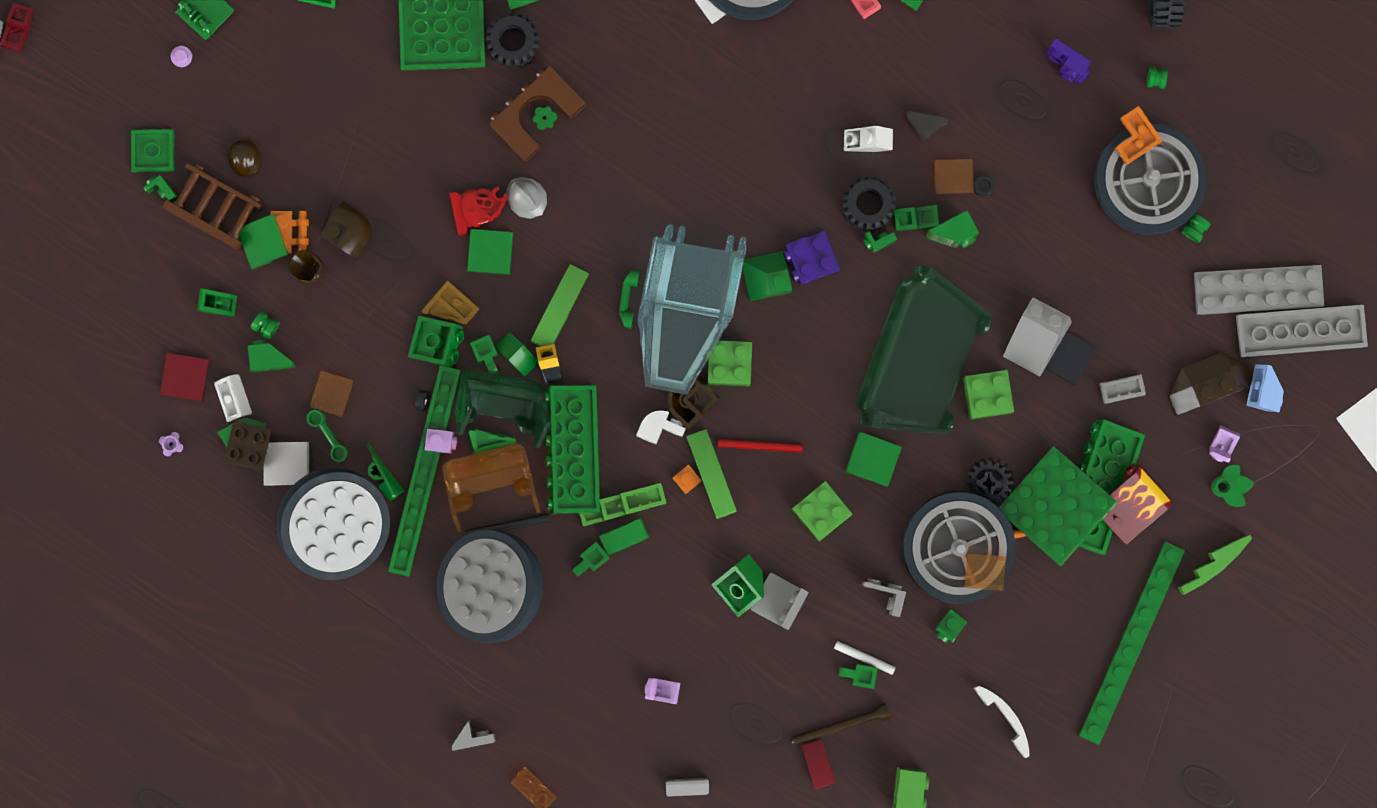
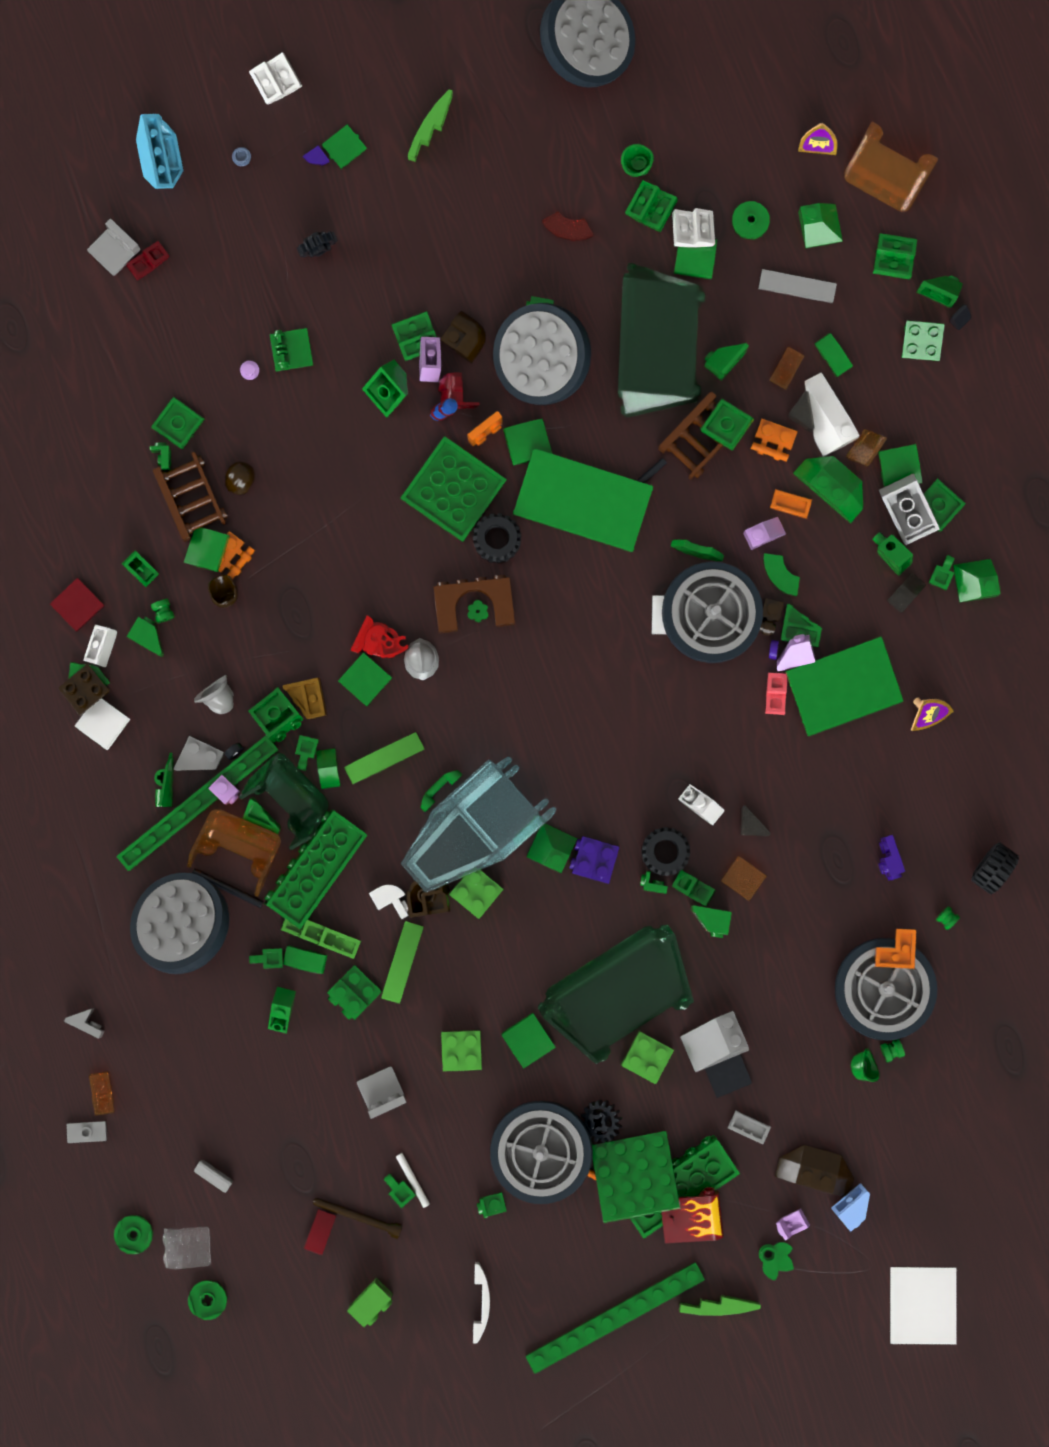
camera: 40 degrees right, 0 degrees up
lavender plate [159,432,183,456] -> none
wheel [276,467,390,580] -> none
green bar [307,410,349,462] -> none
clear orange piece [310,371,354,417] -> none
dark brown brick [320,202,371,260] -> none
leg [536,344,562,384] -> none
lavender bracket [645,678,680,704] -> none
orange plate [672,465,702,494] -> none
green slope [711,554,764,617] -> none
red bar [718,439,803,453] -> none
light grey bracket [861,578,906,617] -> none
clear orange piece [964,553,1006,591] -> none
black tile [973,175,995,197] -> none
light grey plate [1194,265,1324,315] -> none
light grey plate [1236,305,1368,358] -> none
none -> light grey wing [174,736,225,771]
none -> light grey piece [194,675,234,714]
none -> green slope [268,987,296,1033]
none -> green plate [327,965,382,1020]
none -> green helmet [851,1048,880,1082]

